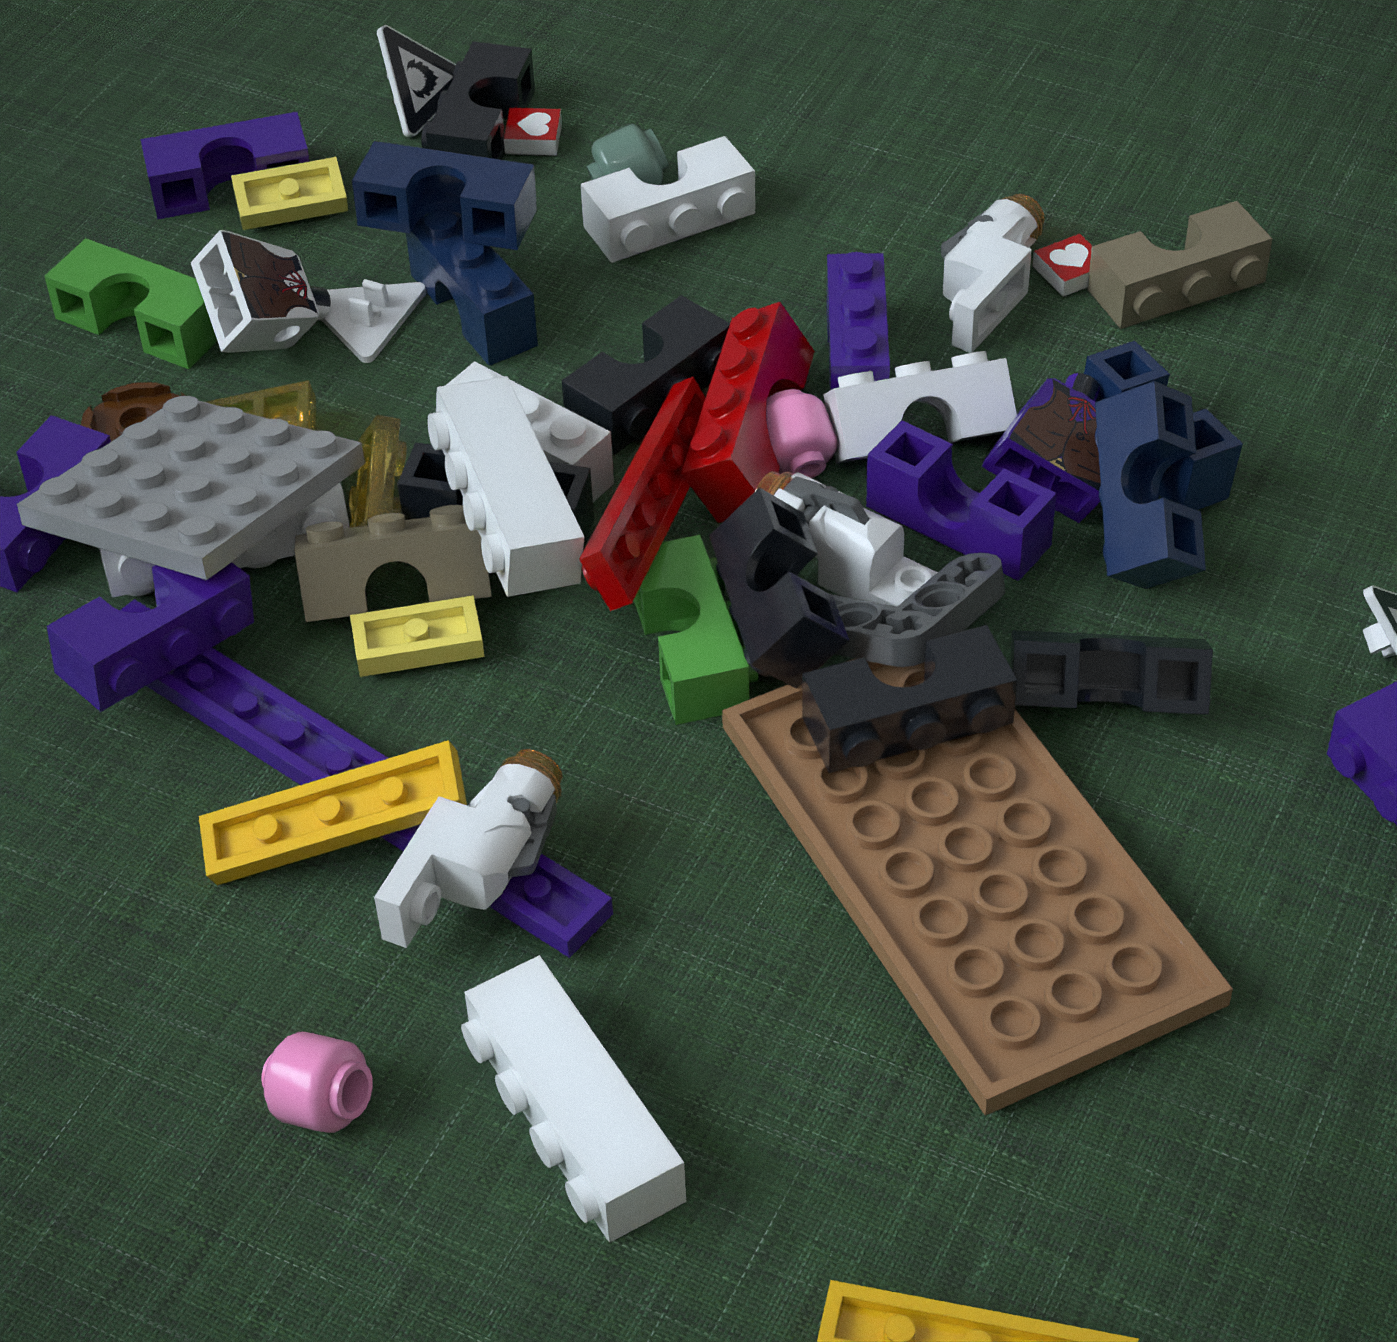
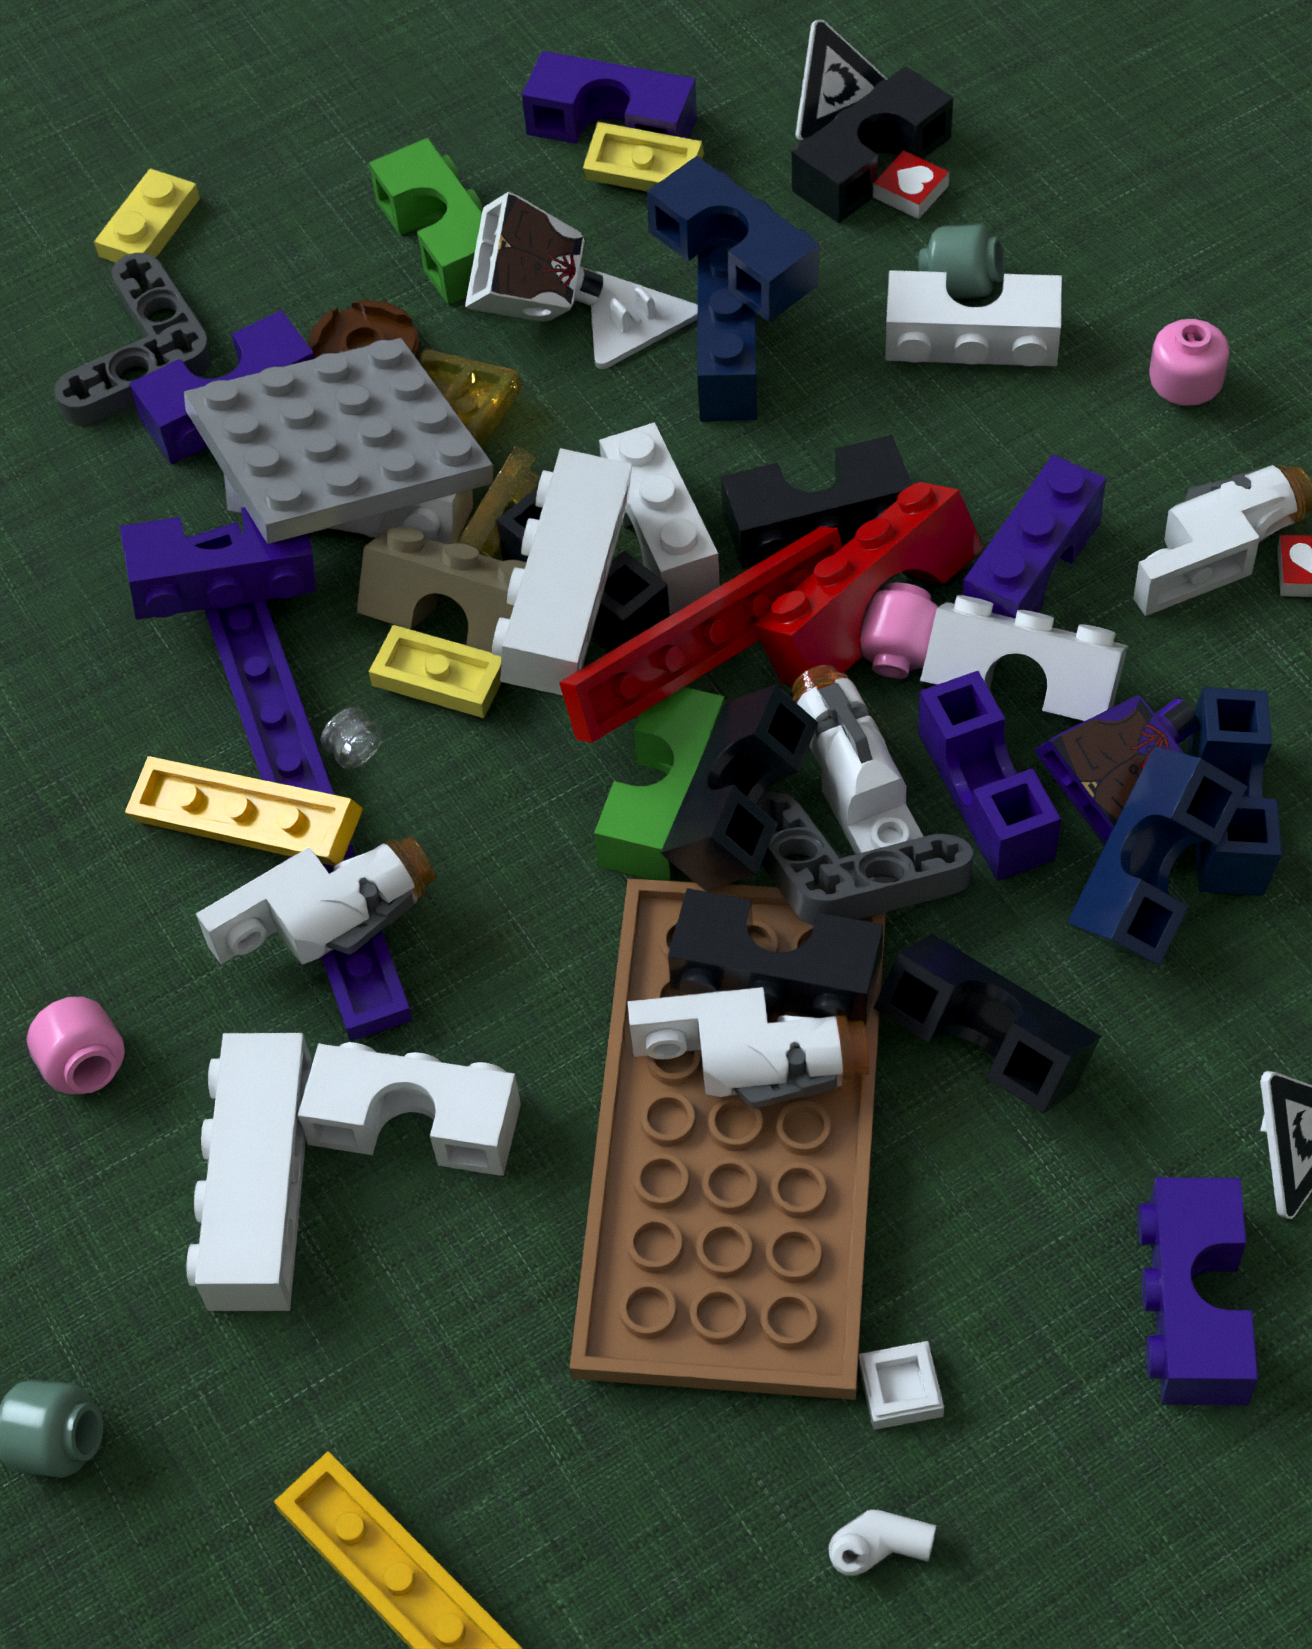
camera: 35 degrees right, 10 degrees up
none -> white arch [298,1042,521,1176]
none -> clear bush [320,707,384,769]
none -> white plate [627,987,869,1109]
none -> white arm [829,1510,937,1576]
none -> white tile [858,1341,944,1430]
none -> bright pink head [1149,319,1230,406]

